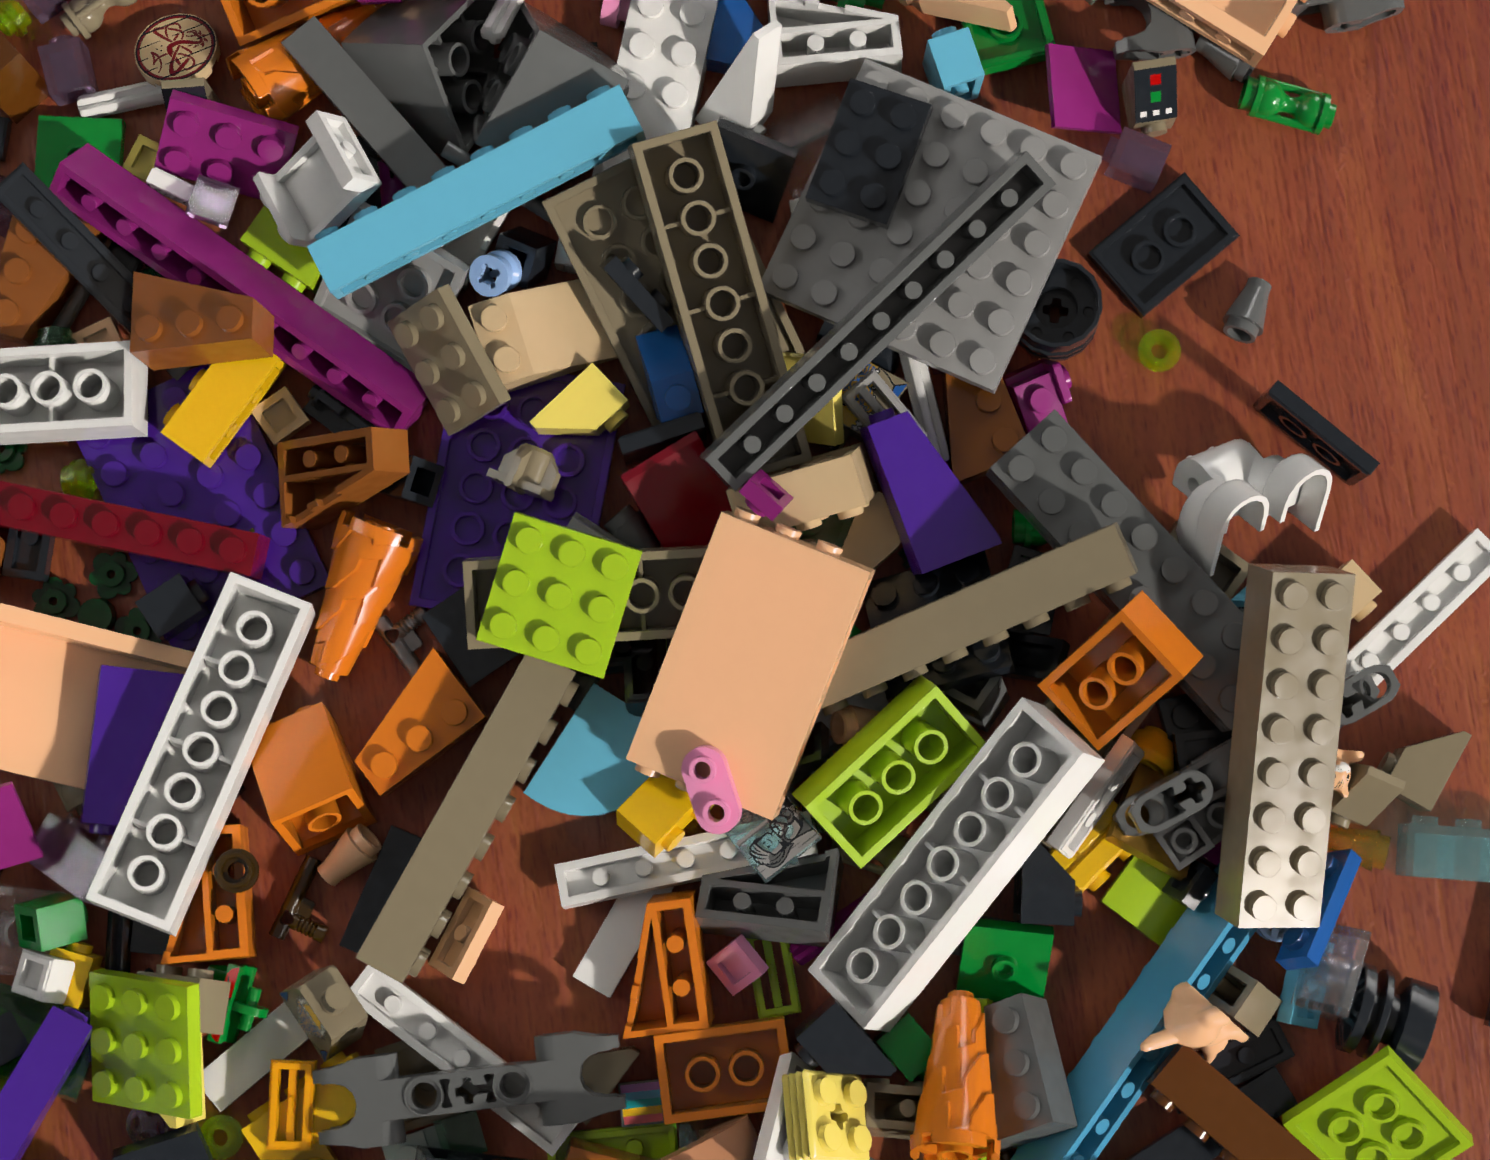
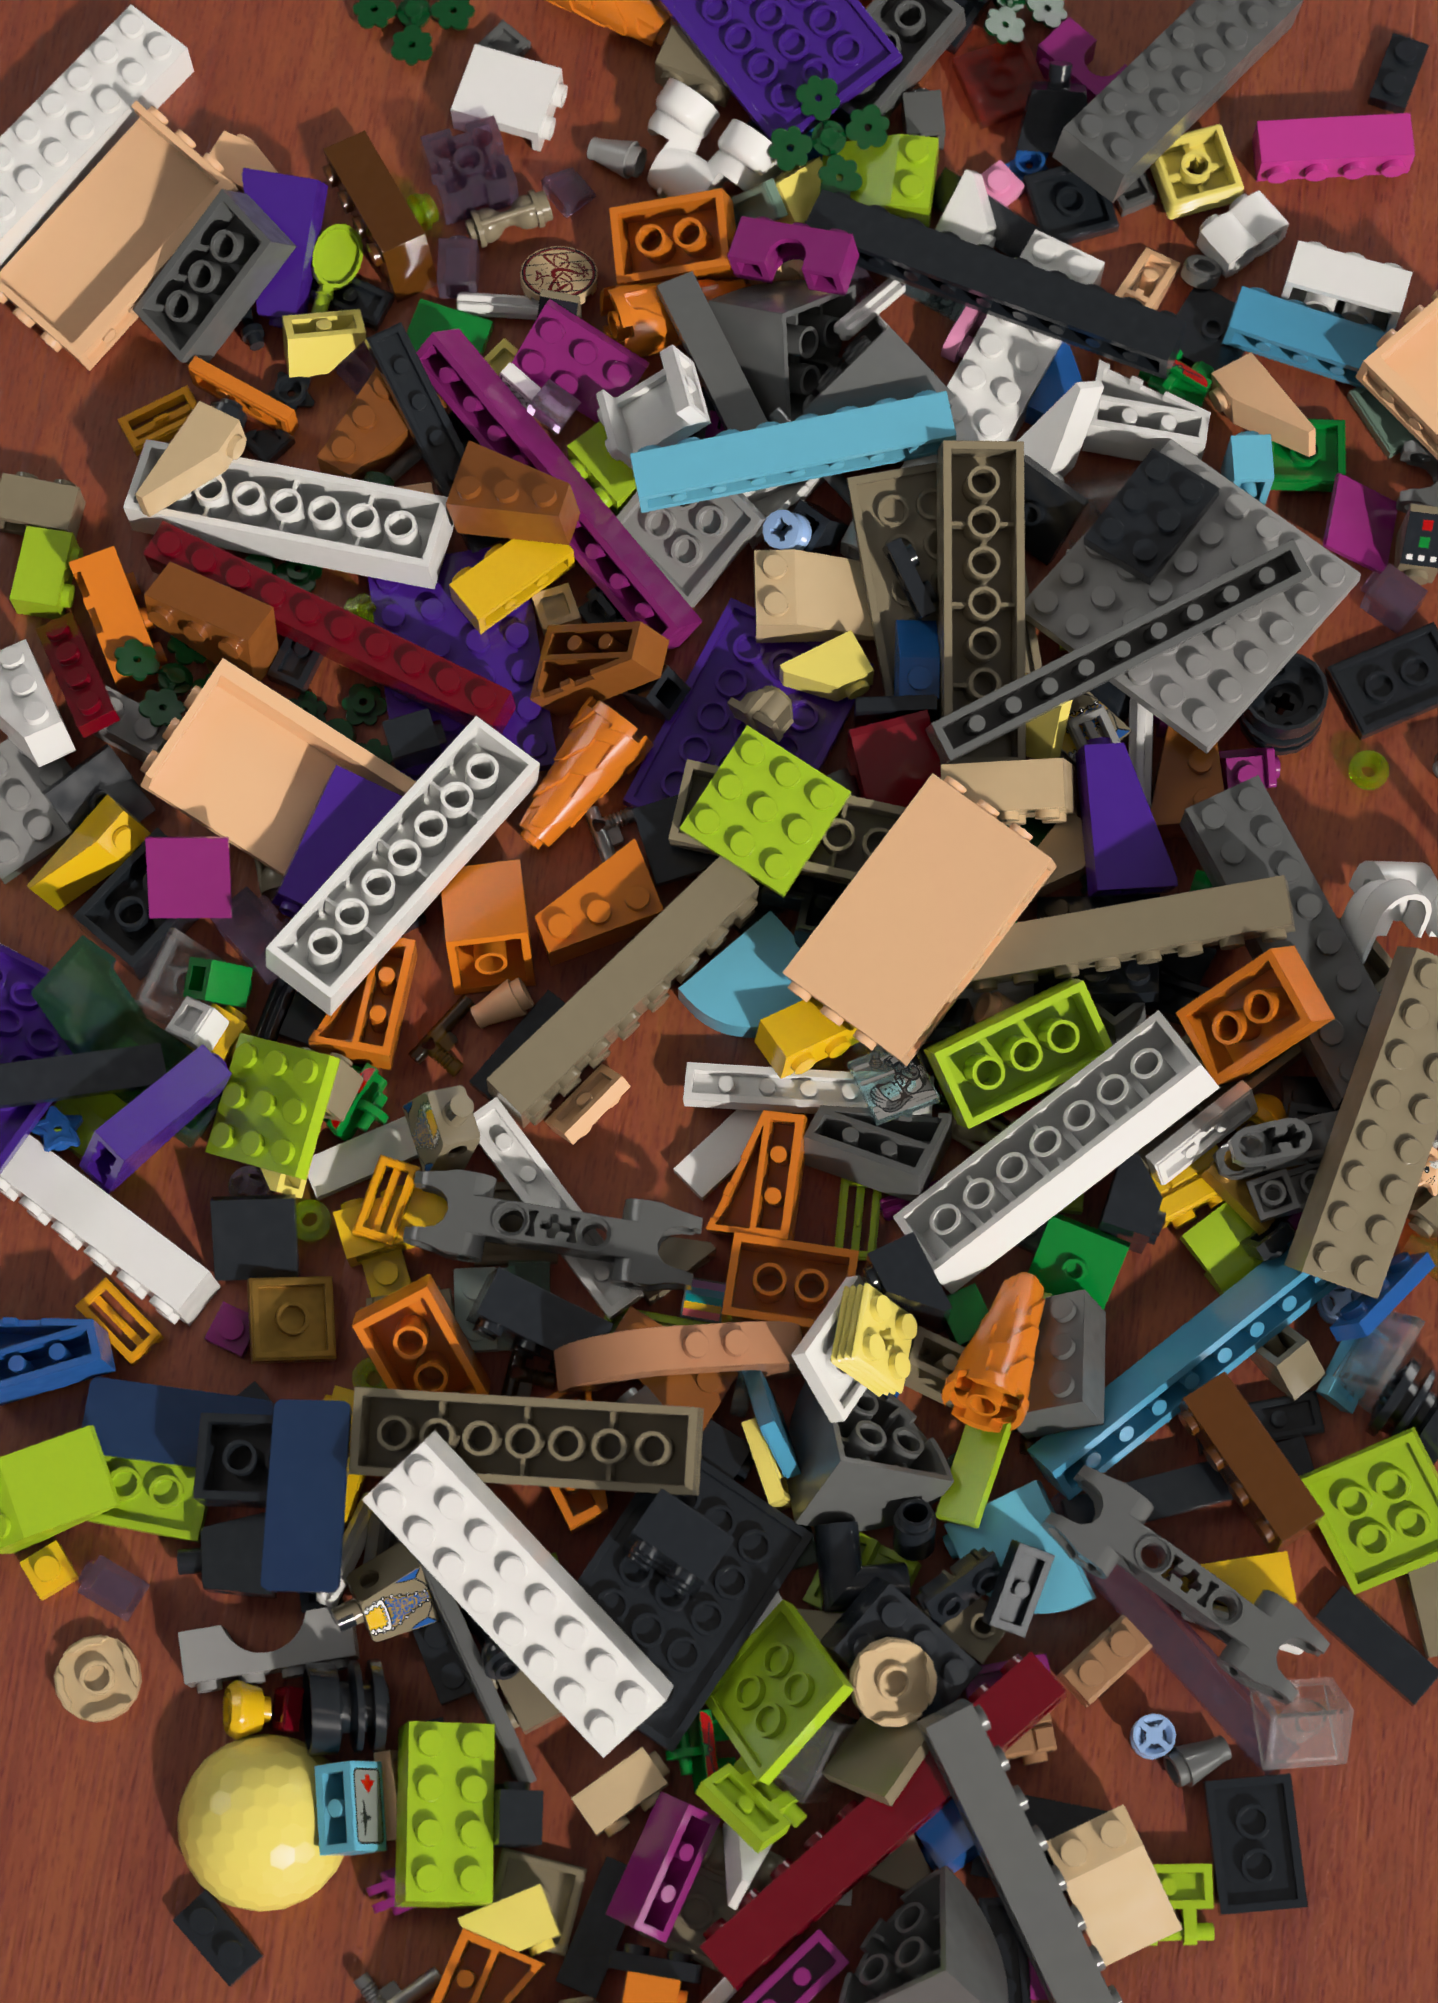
camera: 15 degrees right, 10 degrees down
dark brown plate [214,849,259,893] -> none
dark tan plate [387,284,511,436] -> none
bright pink plate [681,745,742,834] -> none
bright pink plate [706,934,769,996] -> none
magenta plate [739,469,794,521] -> none
light nougat animal [1140,982,1249,1064] -> none

